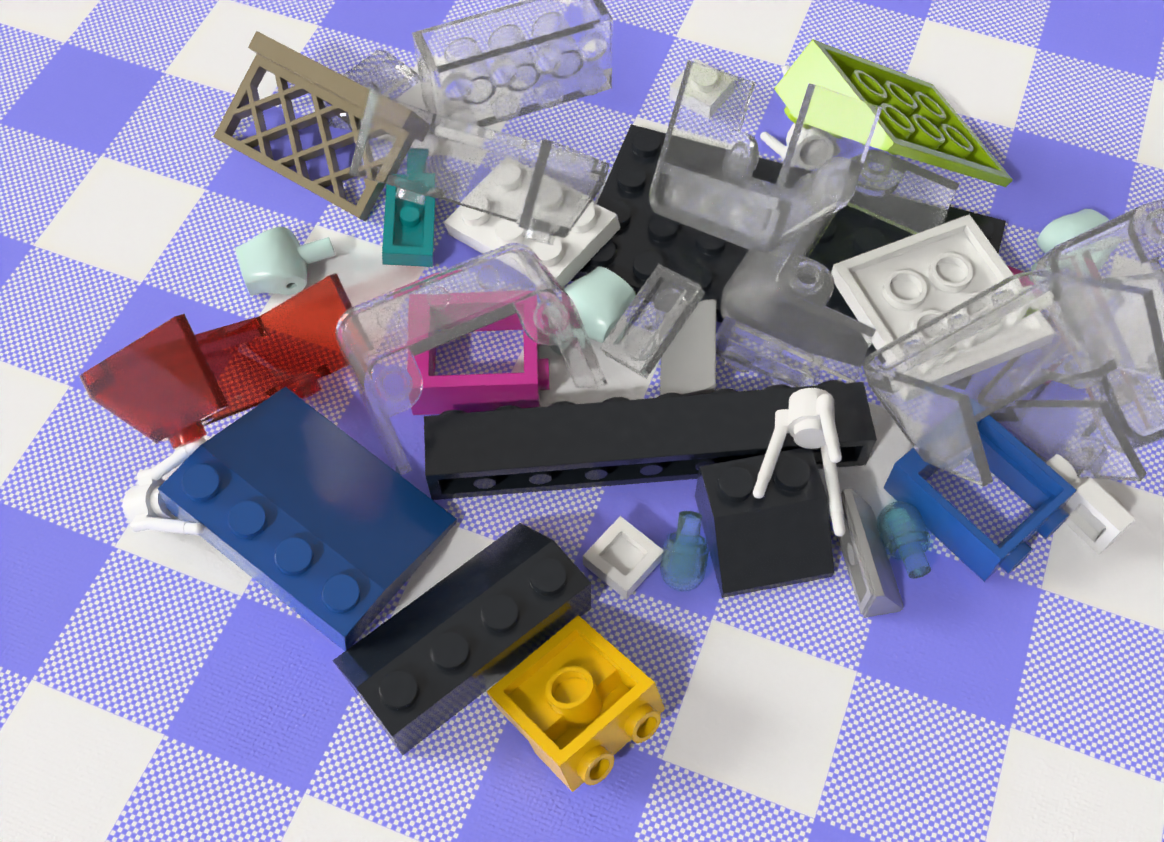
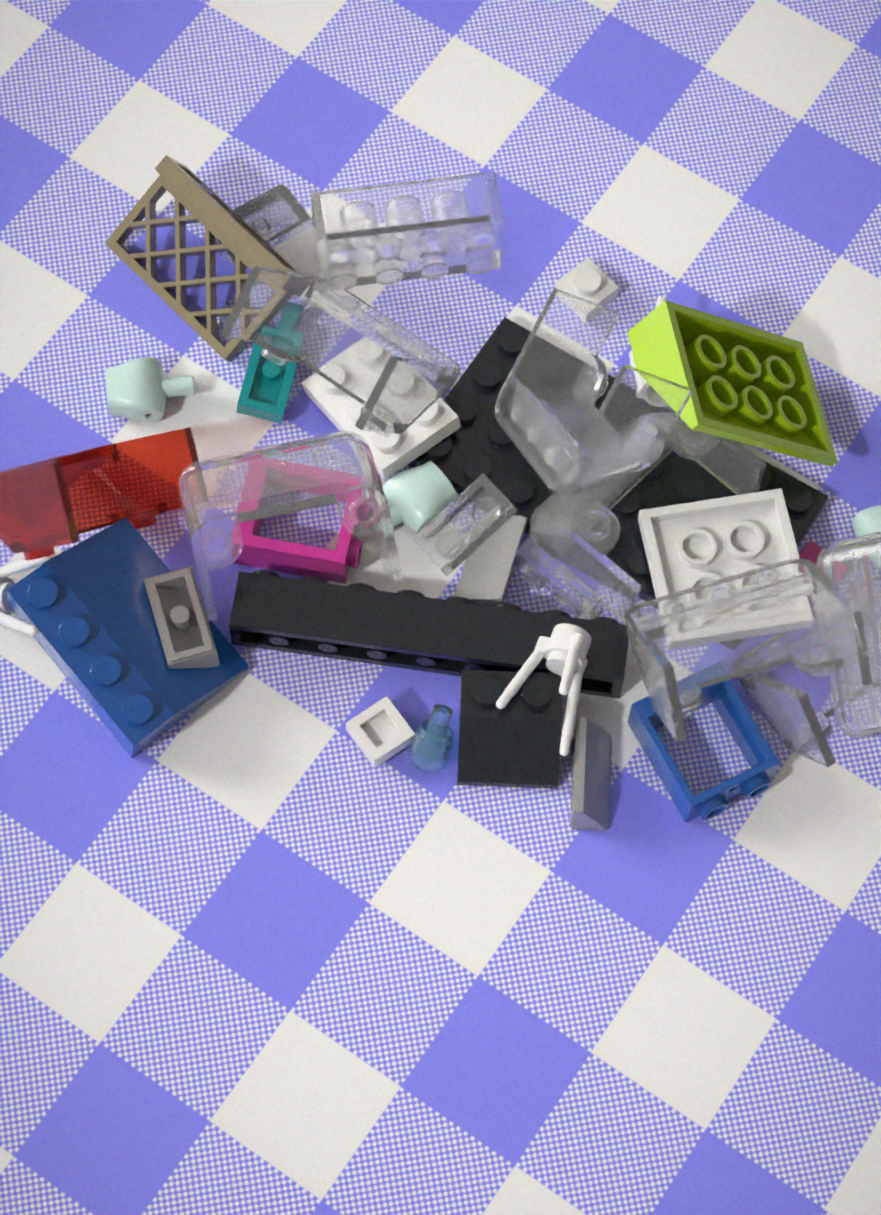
camera: 10 degrees right, 5 degrees up
black slope [333,523,591,756] -> none
yellow plate [486,615,665,792] -> none
clear light blue cylinder [877,501,931,579] -> none
white plate [1046,454,1135,555] -> none
none -> light grey slope [144,566,220,669]

